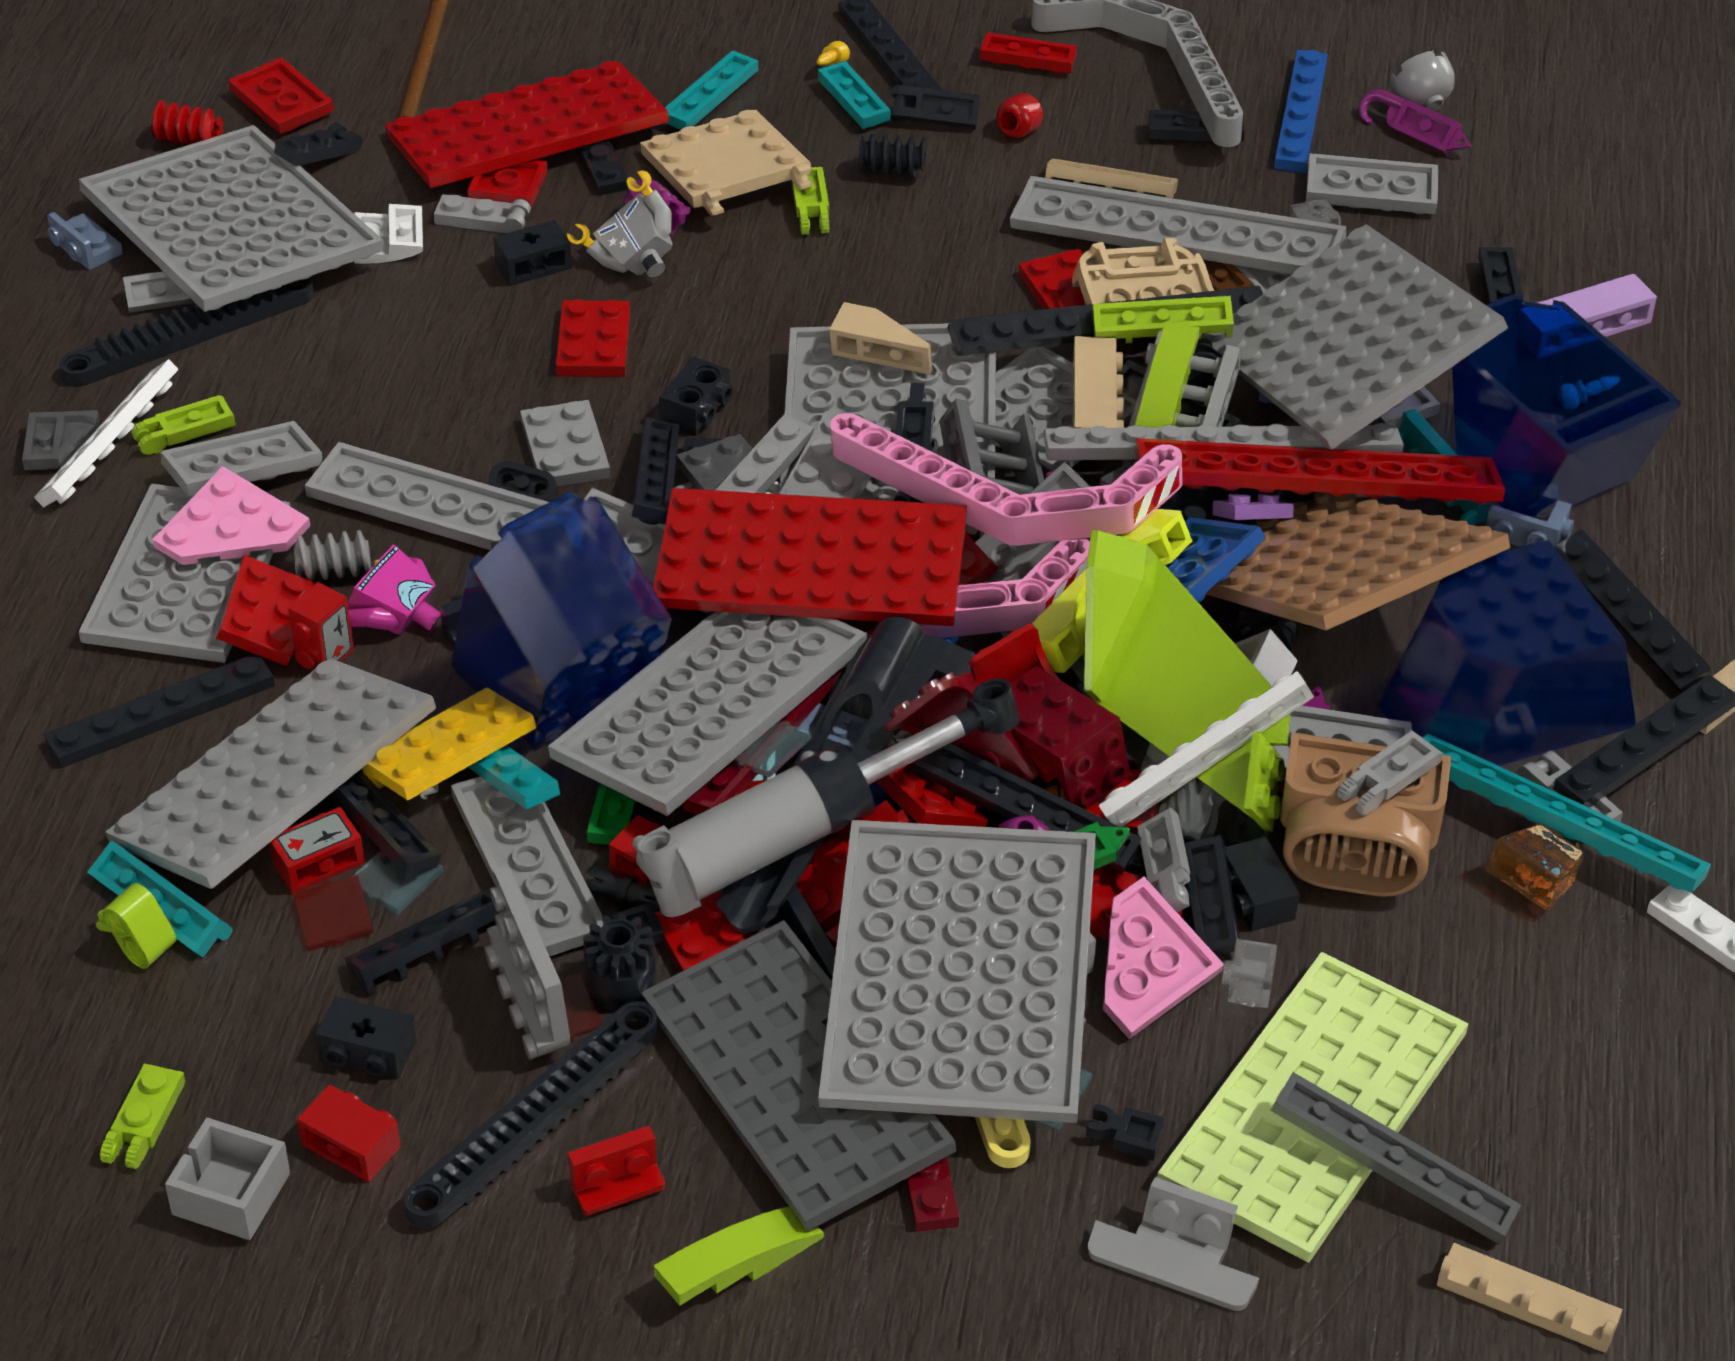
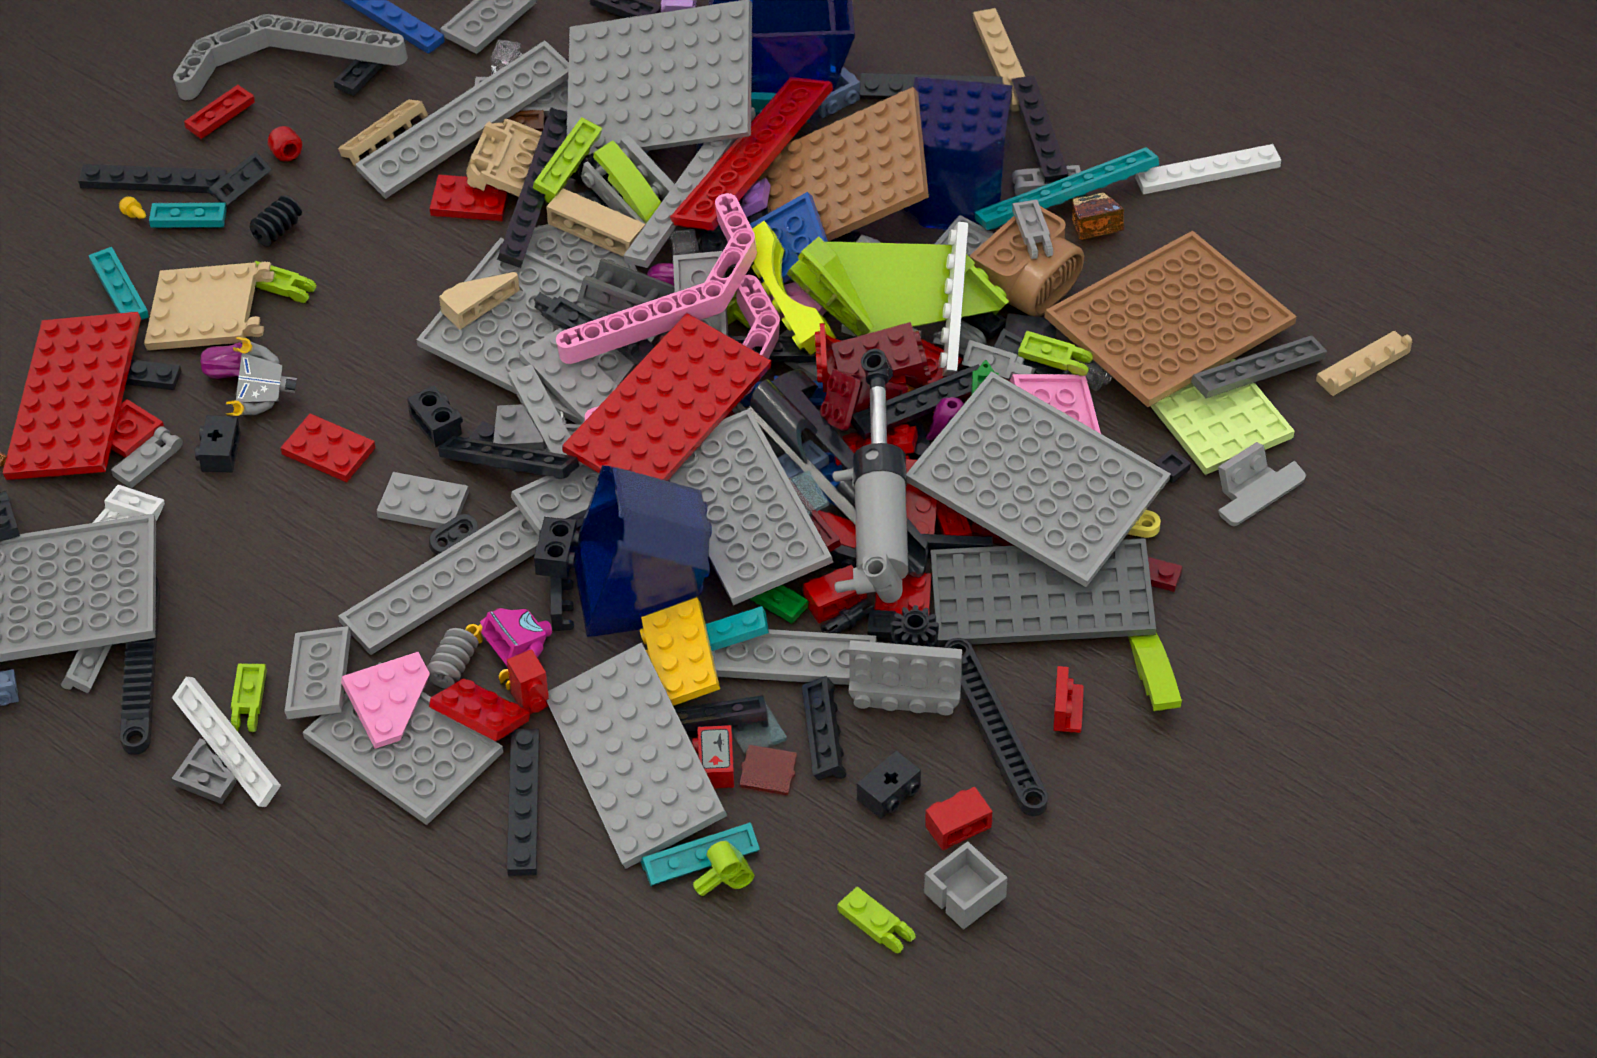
camera: 60 degrees left, 5 degrees up
none -> lime hinge [1018,331,1093,376]
none -> medium nougat plate [1044,231,1297,407]

